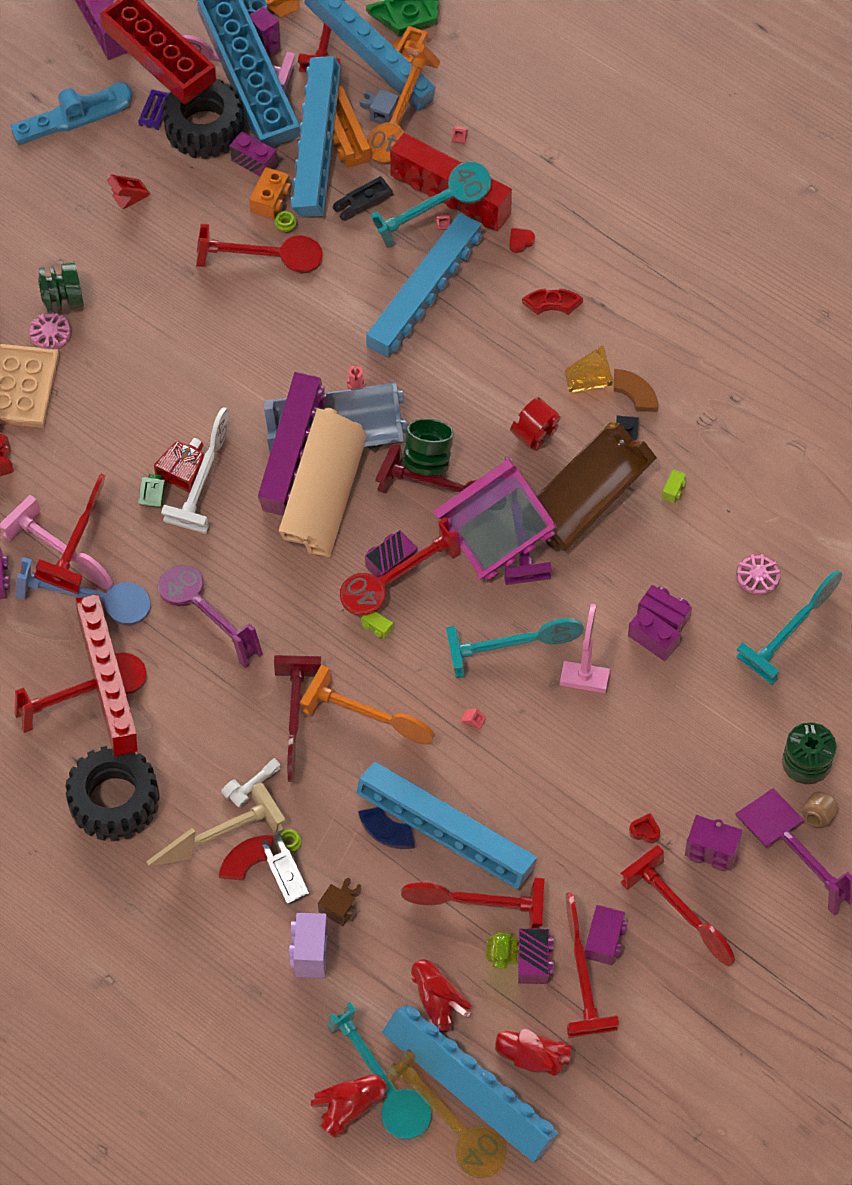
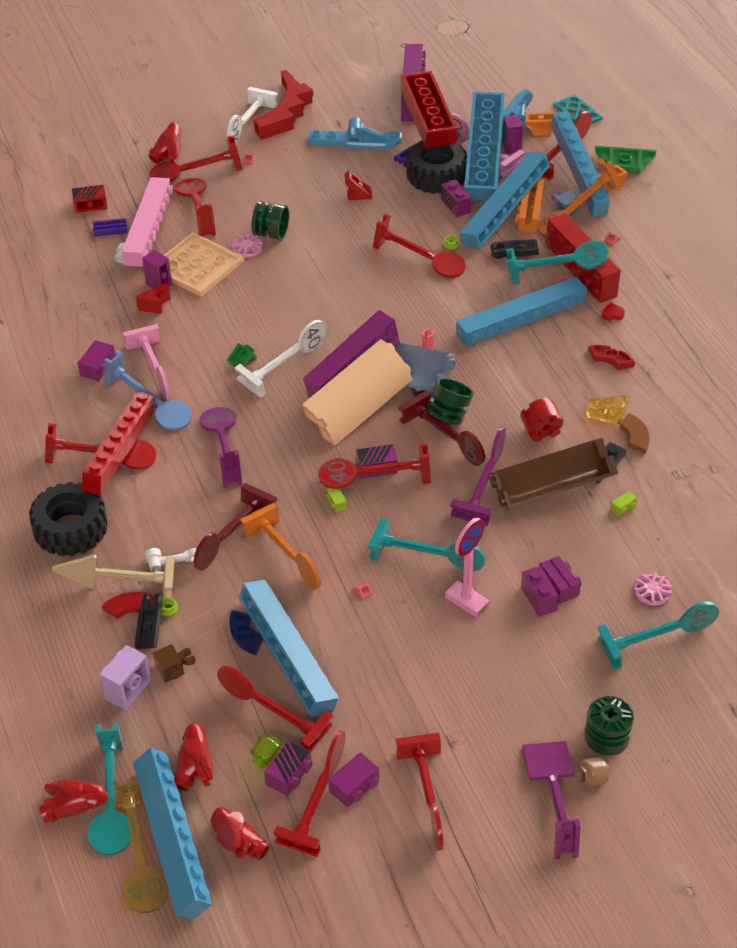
camera: 30 degrees right, 15 degrees down
red piece [33,473,106,594] -> none
red torso [153,438,204,493] -> none
orange brick [249,167,292,219] -> none
clear light blue panel [433,459,558,581] -> none
red tile [629,813,660,844] -> none
magenta brick [685,815,743,871] -> none

